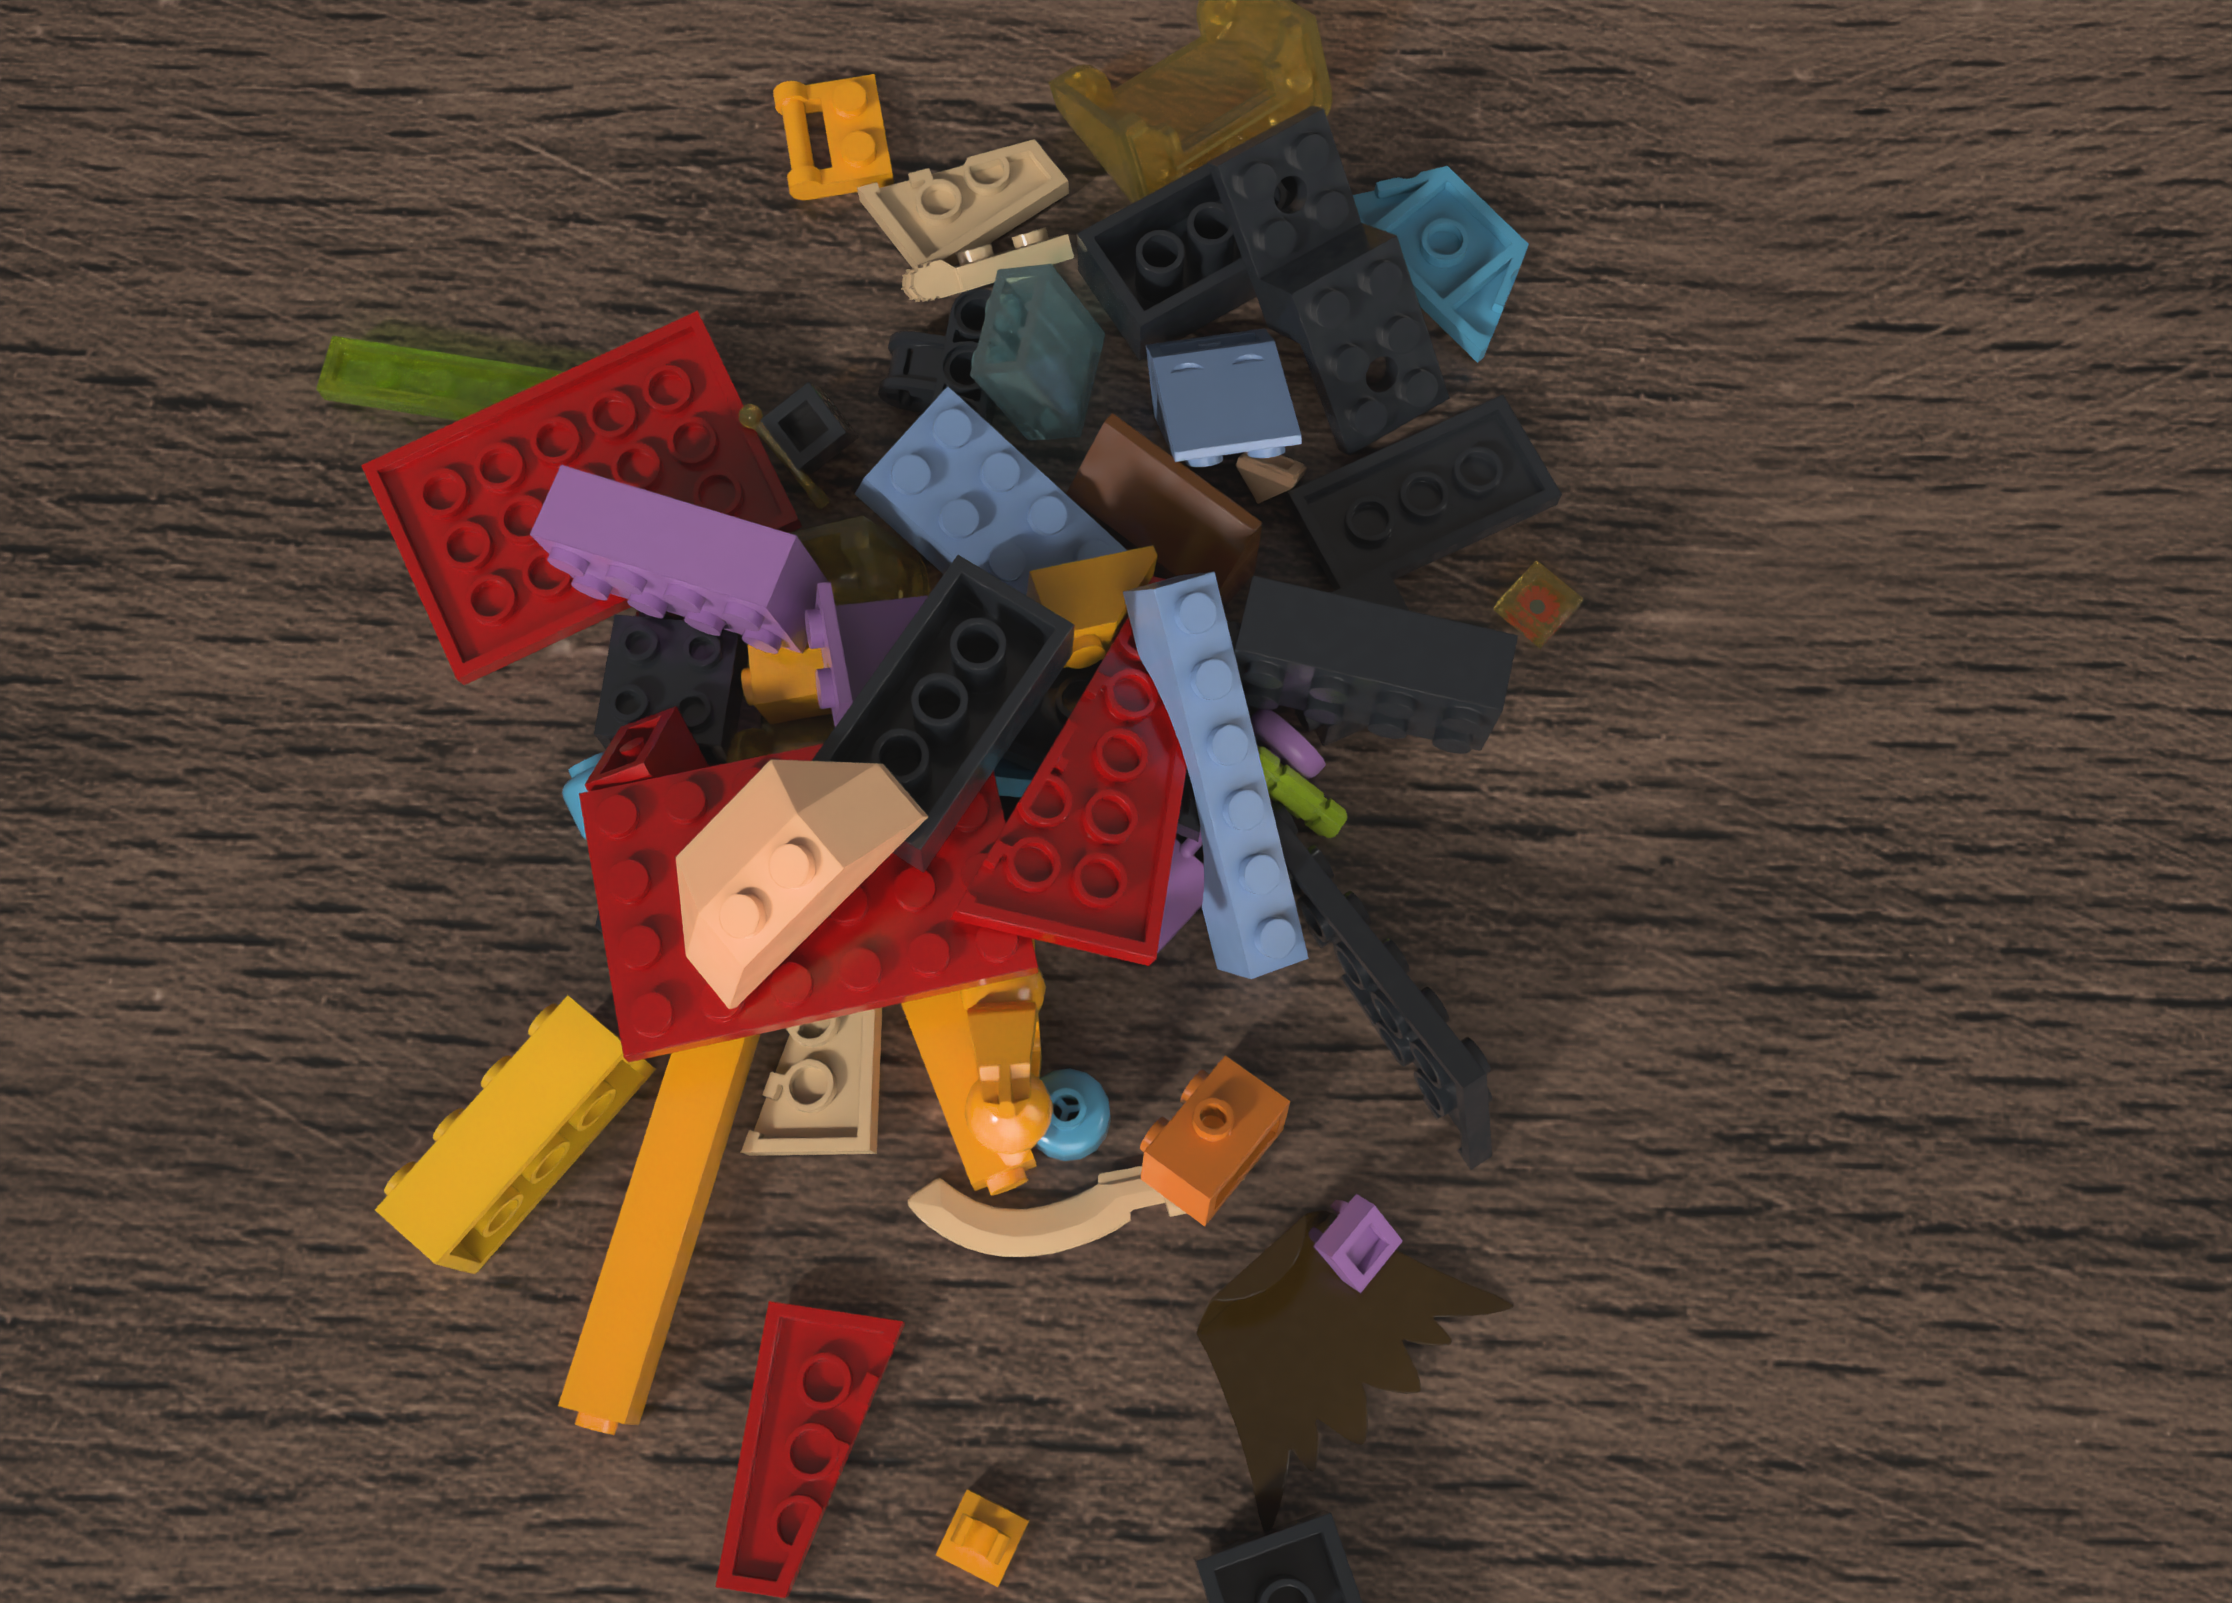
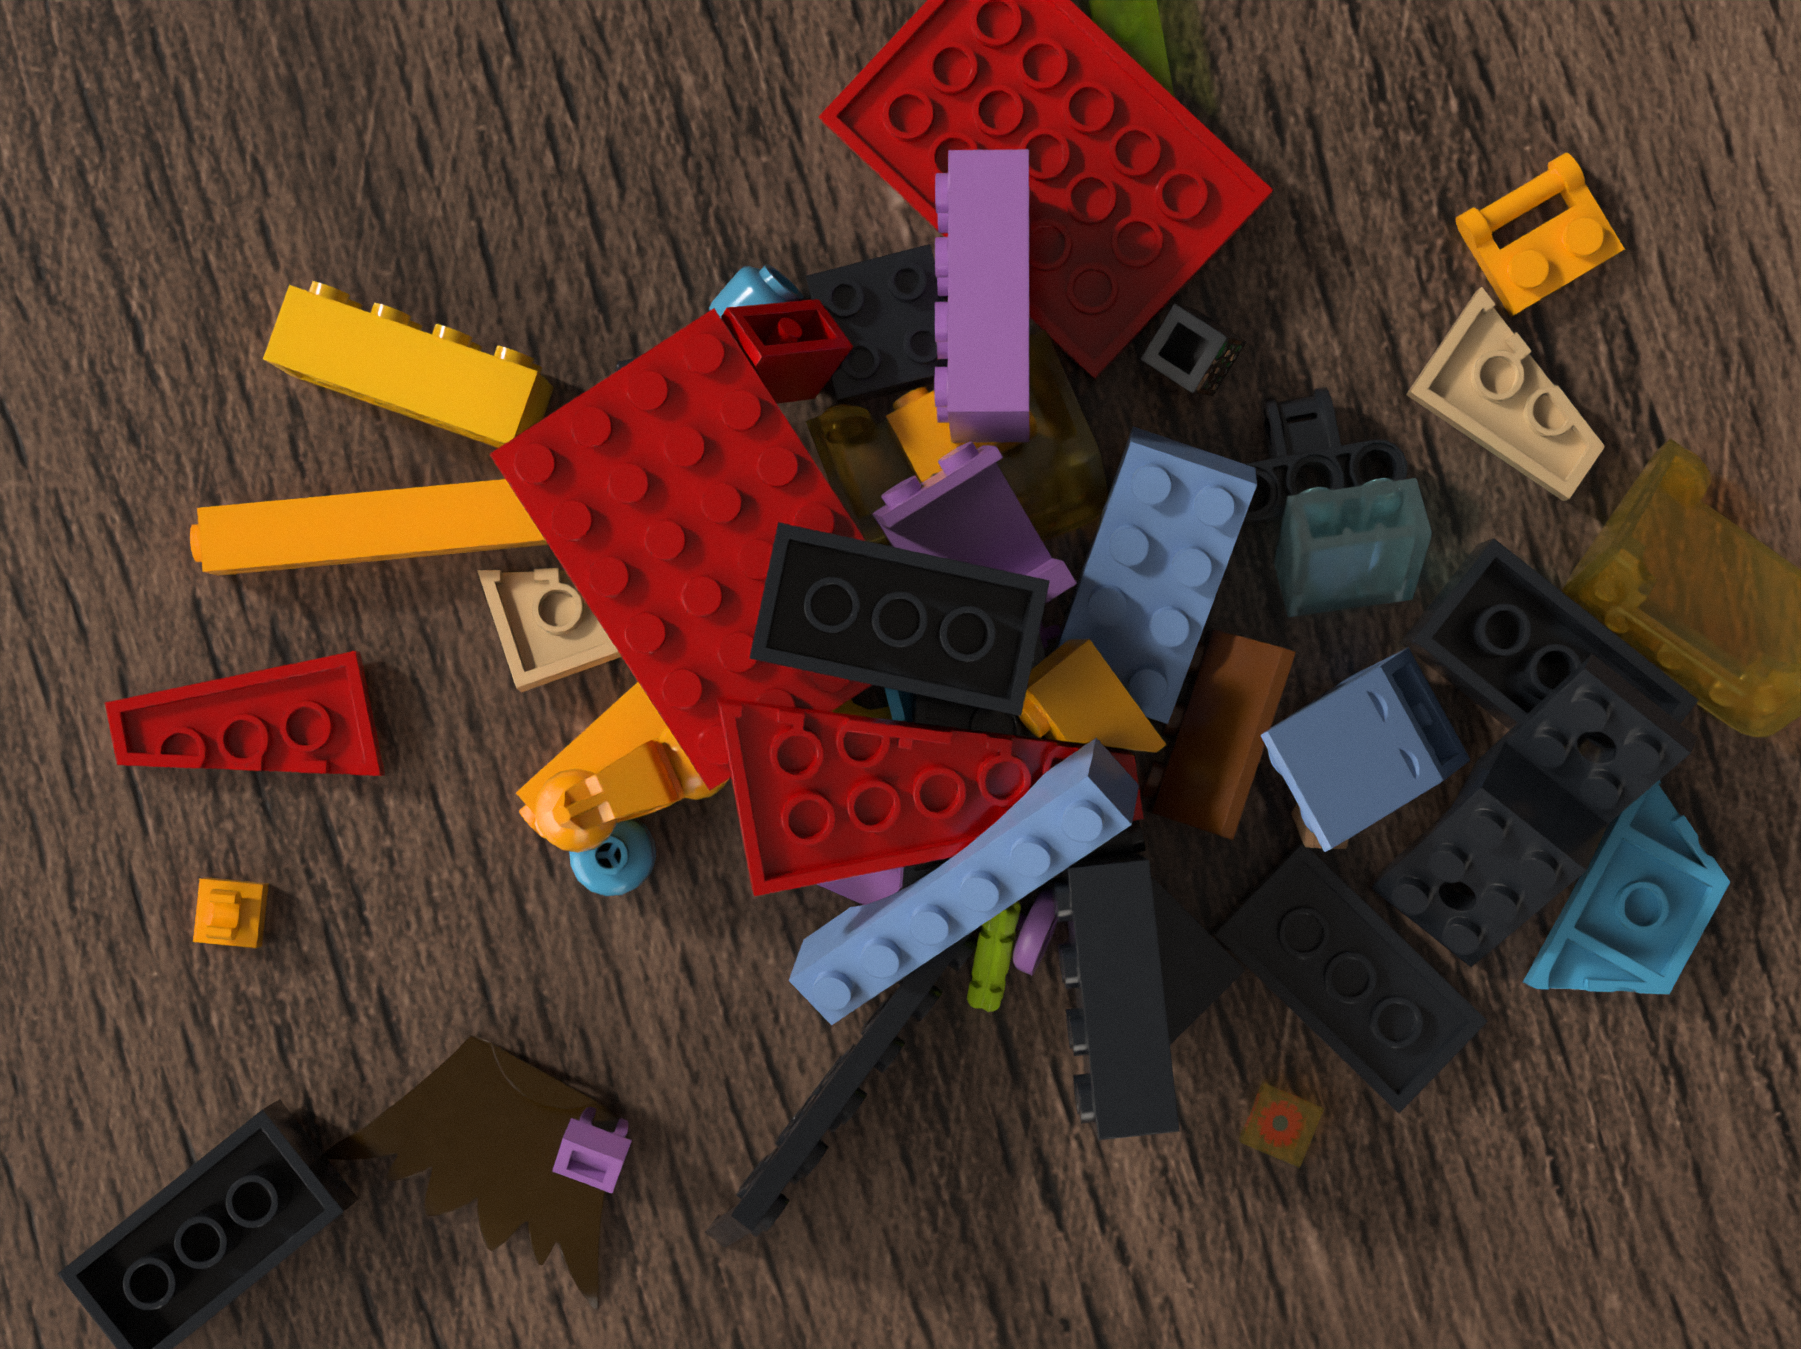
camera: 70 degrees right, 15 degrees up
light nougat wedge [676,760,928,1009] -> none
clear yellow hinge [738,404,830,510] -> none
tan hinge [901,227,1074,302] -> none
tan sword [908,1166,1244,1257] -> none
orange brick [1140,1055,1291,1226] -> none

